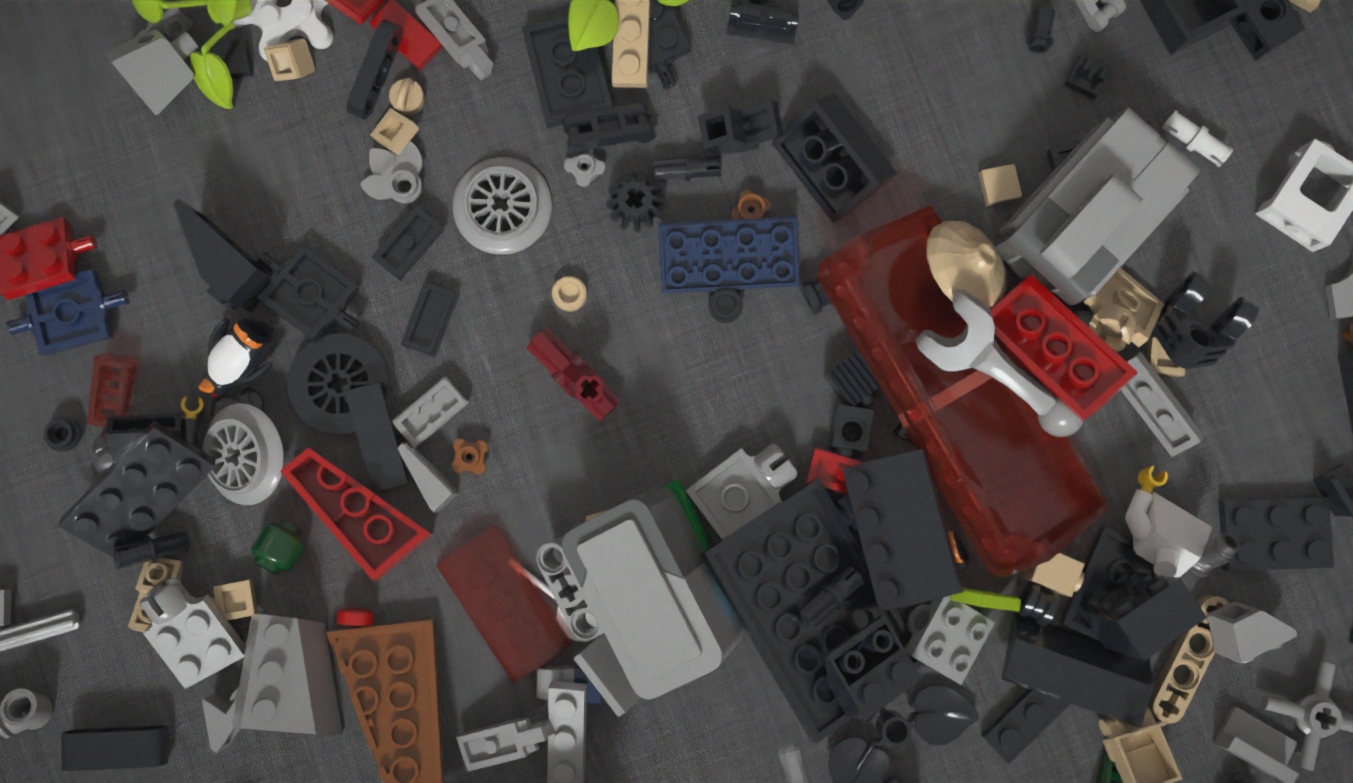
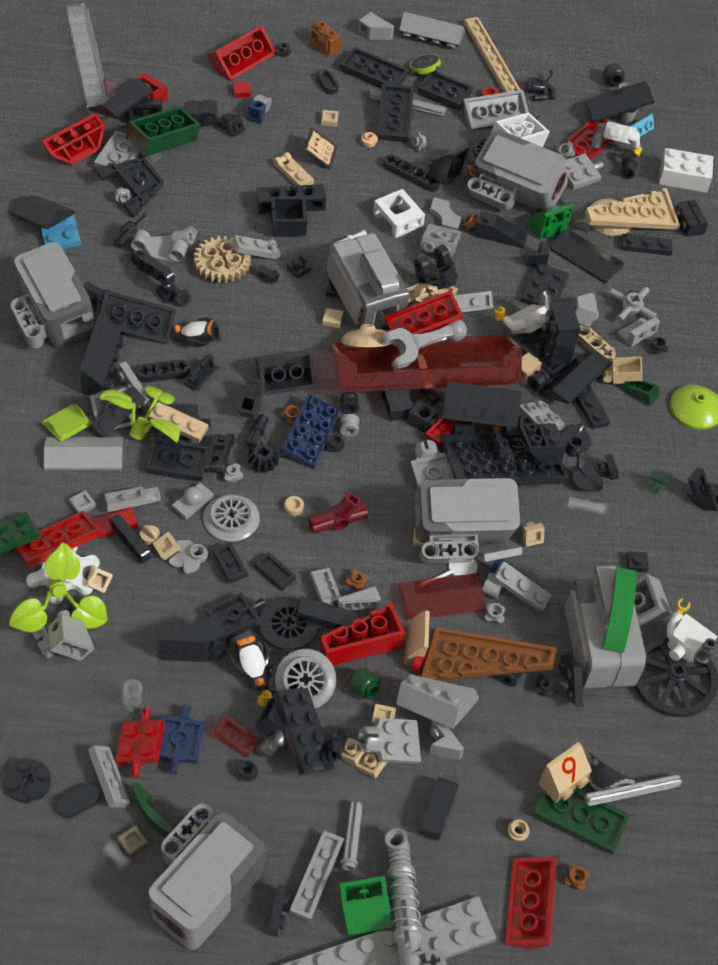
camera: 70 degrees left, 30 degrees down
light grey hinge [456,717,555,771] -> none
lime tile [950,588,1021,612] -> none
none -> clear hinge [123,679,143,712]
none -> light grey tile [172,483,214,520]
none -> light grey wheel [340,414,359,437]
none -> tan slope [404,610,430,666]
none -> light grey plate [420,224,462,257]
none -> light grey plate [485,603,505,623]
none -> tan tile [523,522,545,547]

